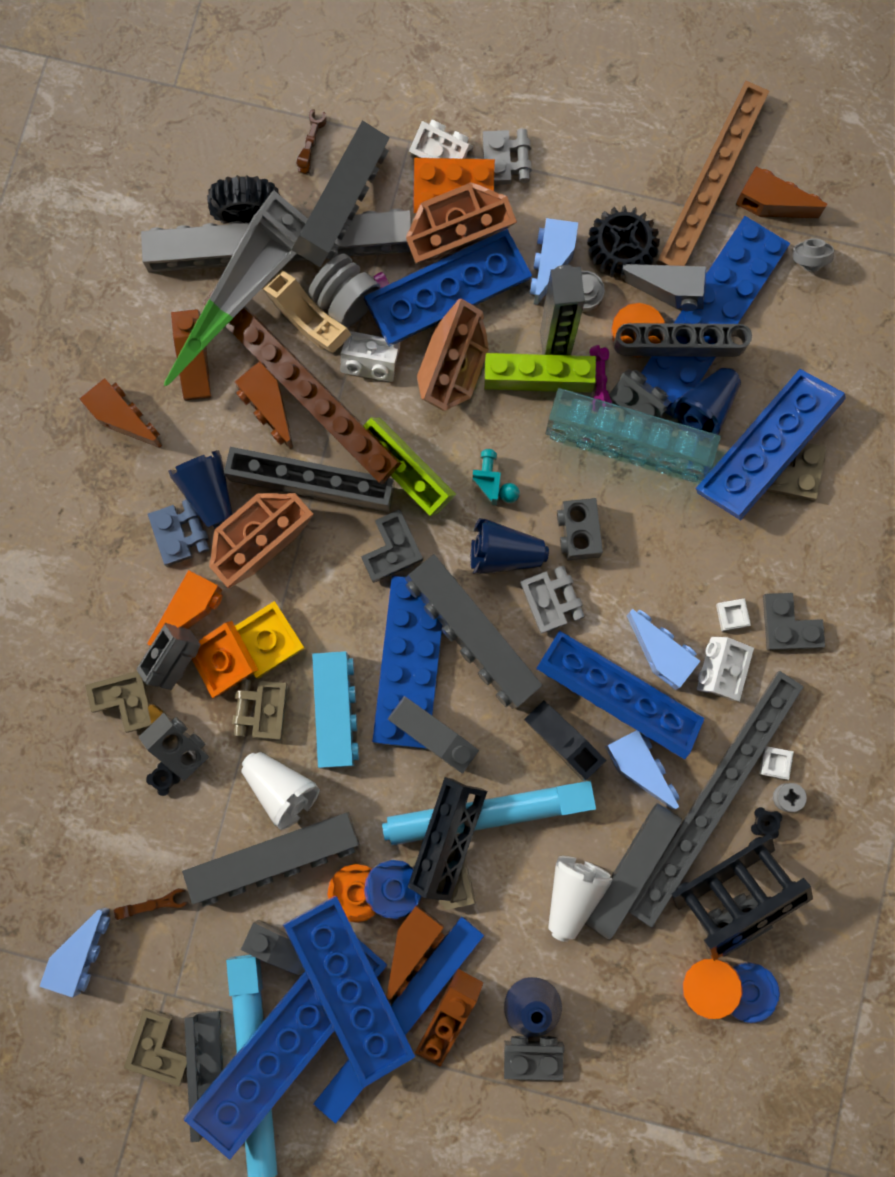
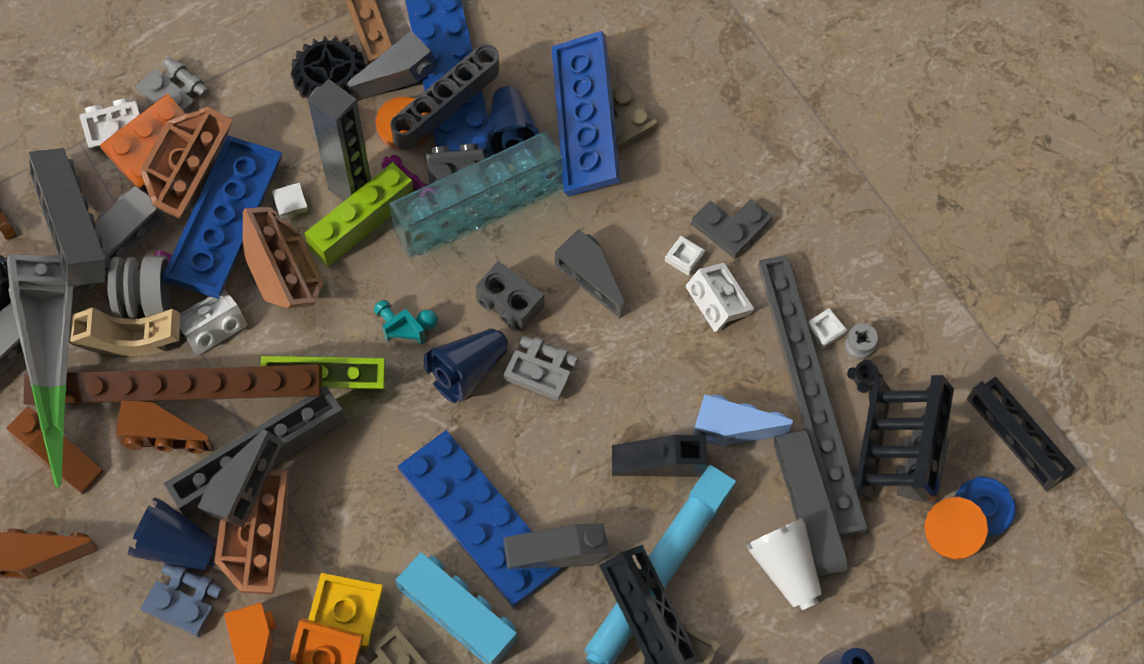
camera: 50 degrees left, 15 degrees down
dark grey plate [361,509,423,583] -> none
dark grey brick [405,554,543,709] -> none
light blue slope [530,218,578,305] -> none
blue plate [536,630,705,759] -> none
light blue slope [627,609,700,690] -> none
none -> dark grey slope [198,429,283,528]
none -> white tile [272,183,308,219]
none -> dark grey slope [554,229,625,319]
none -> black fence [967,377,1076,492]

